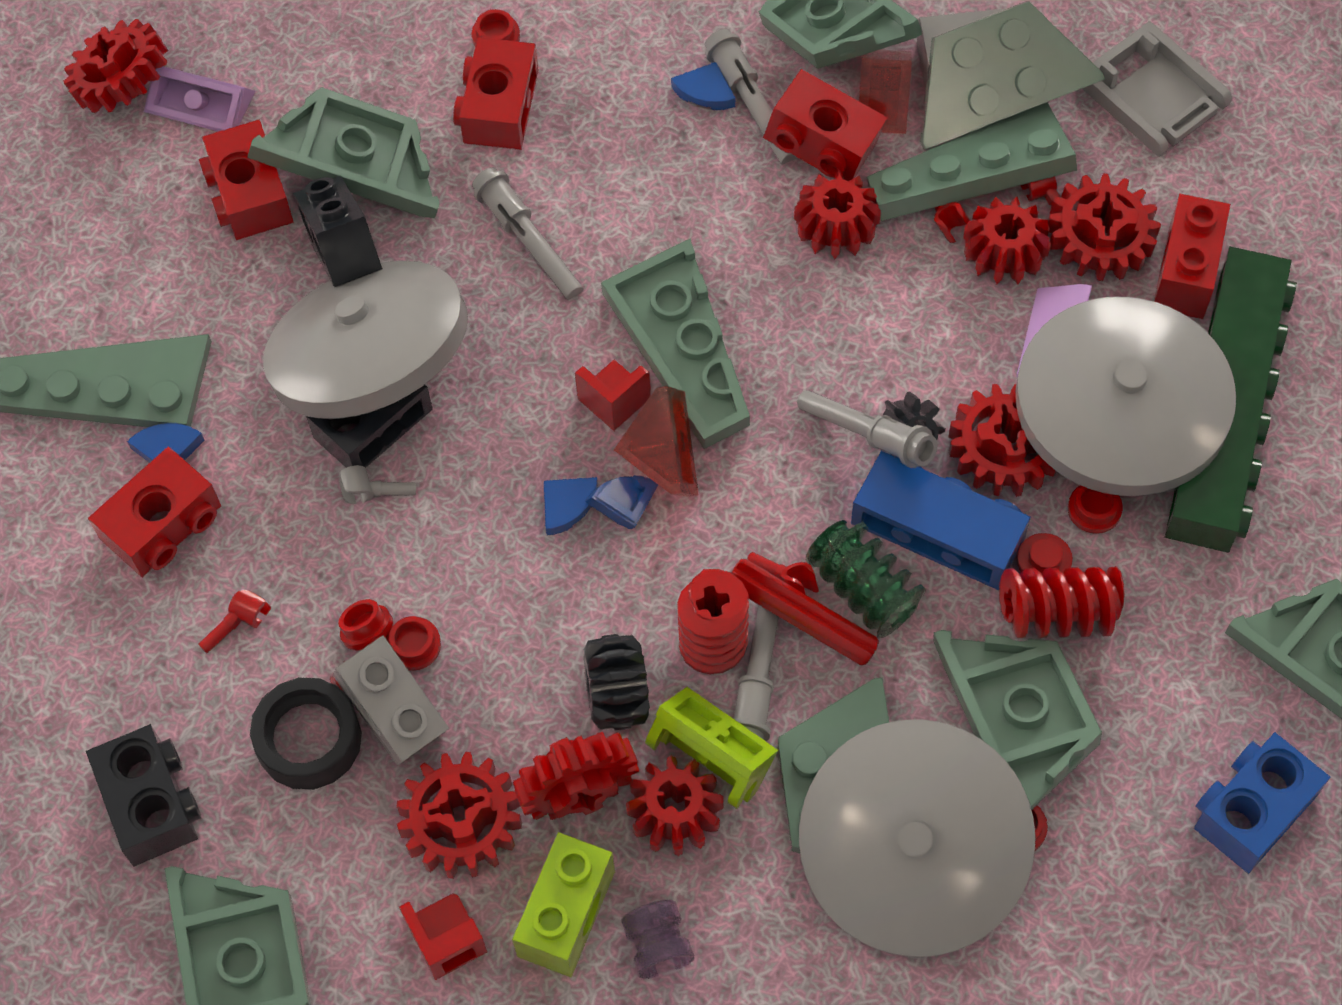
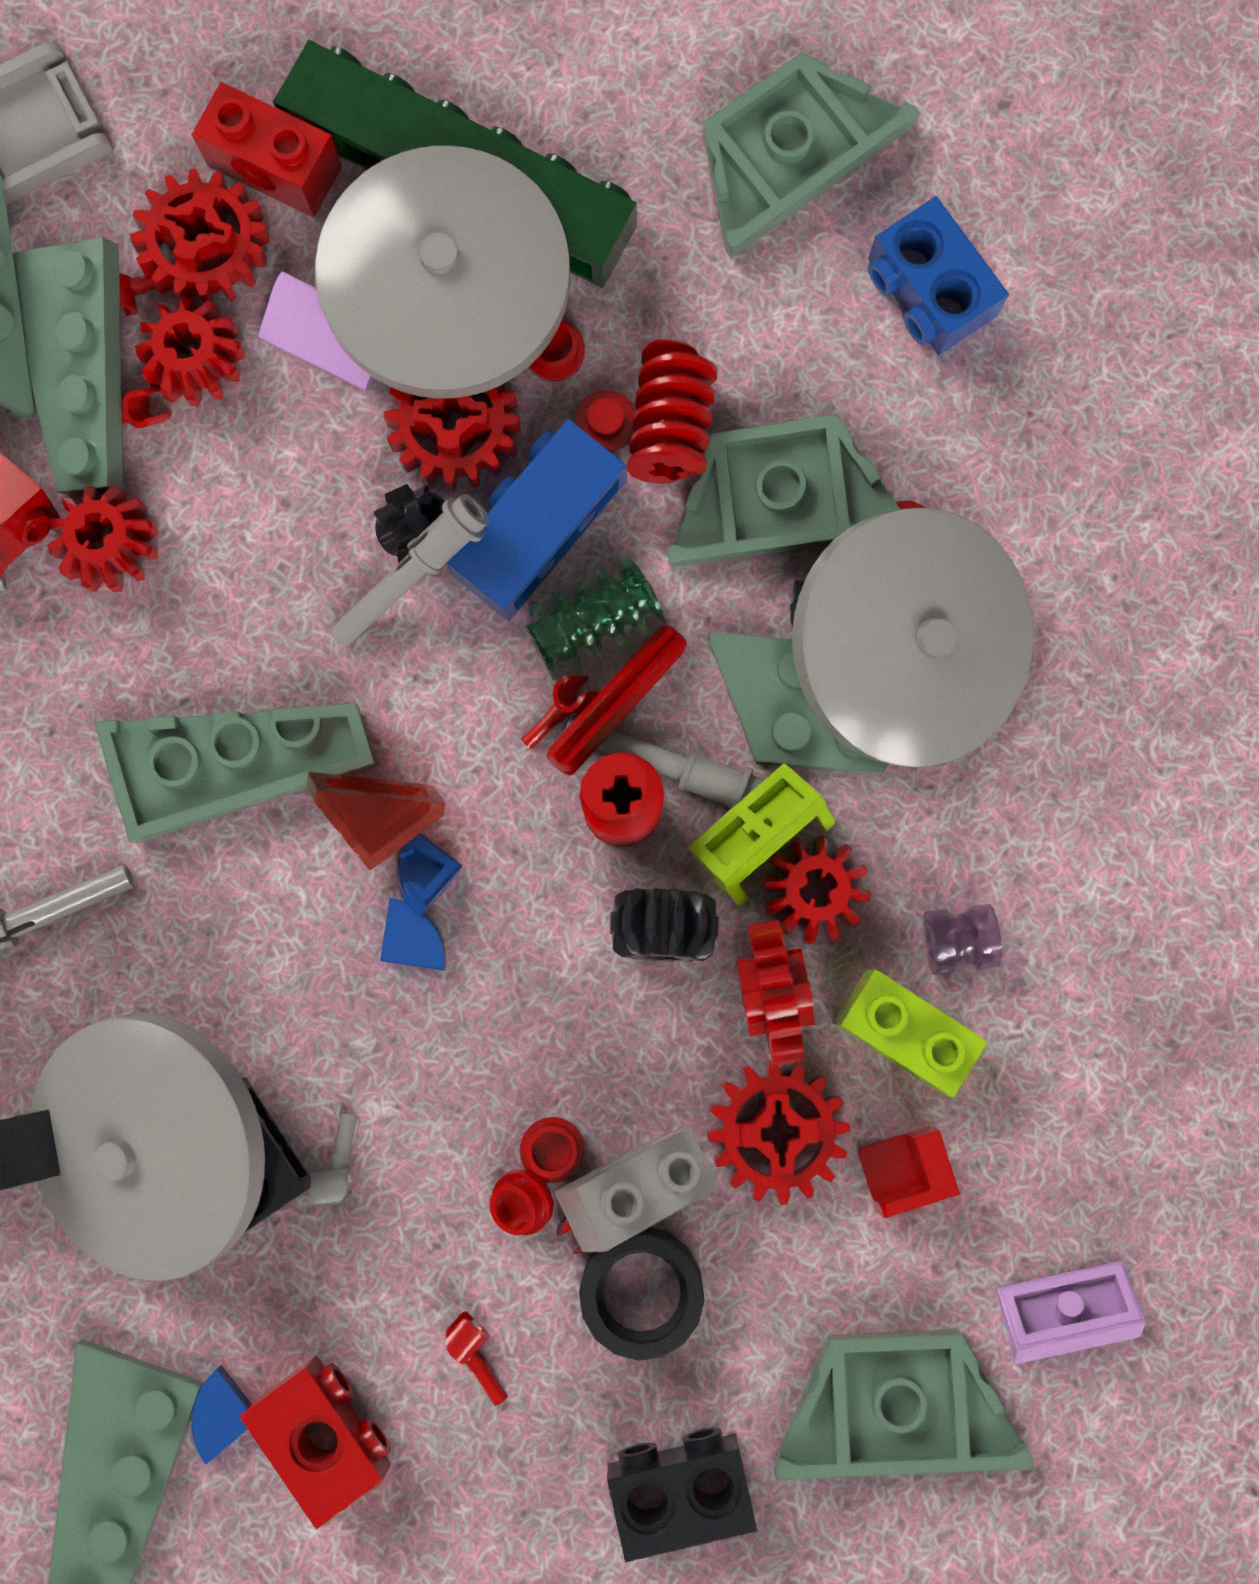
camera: 80 degrees left, 20 degrees up
red panel [575,359,651,431] -> none

